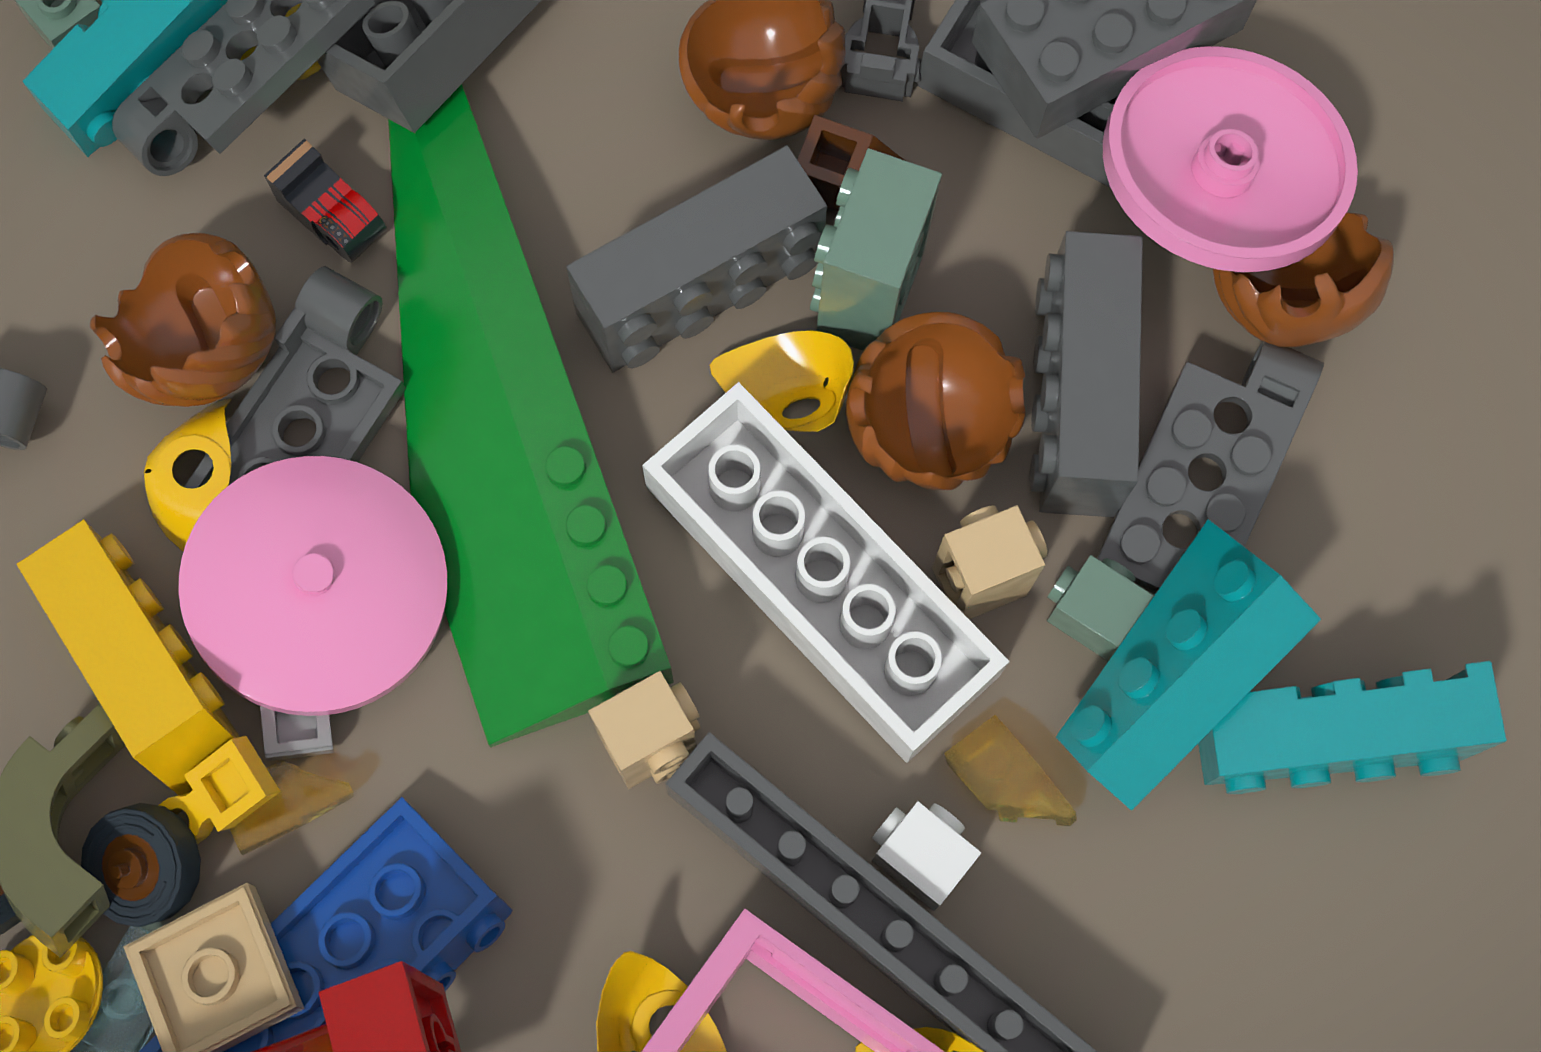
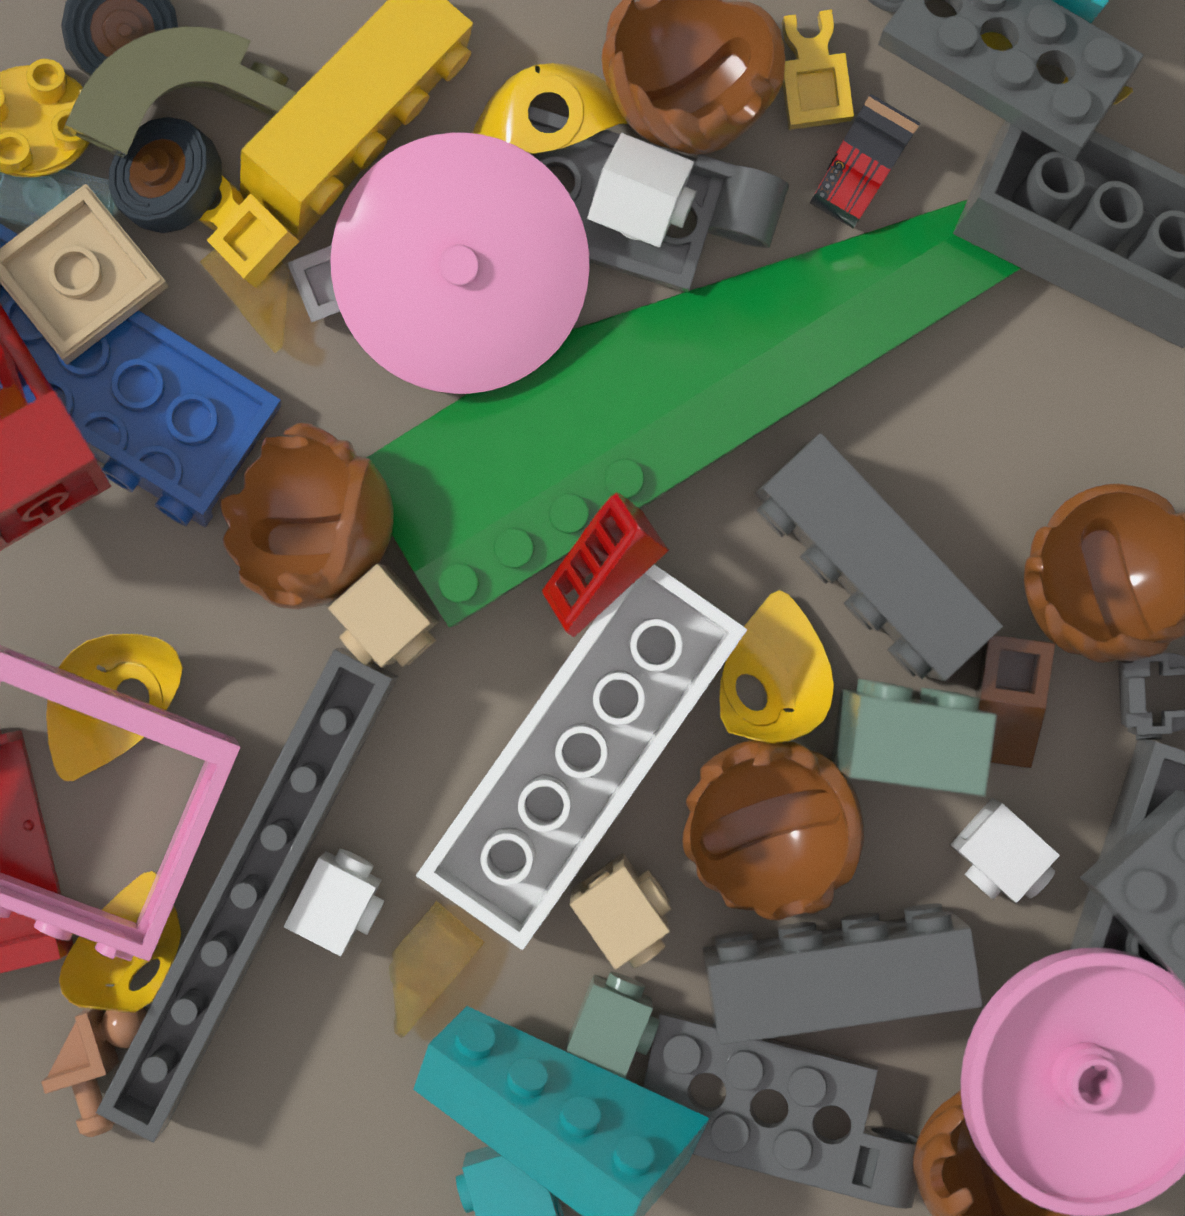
camera: 80 degrees right, 15 degrees up
none -> dark orange piece [220,423,394,609]
none -> red slope [542,492,669,637]
none -> white brick [587,133,696,248]
none -> yellow plate [782,9,854,130]
none -> white brick [950,798,1060,903]

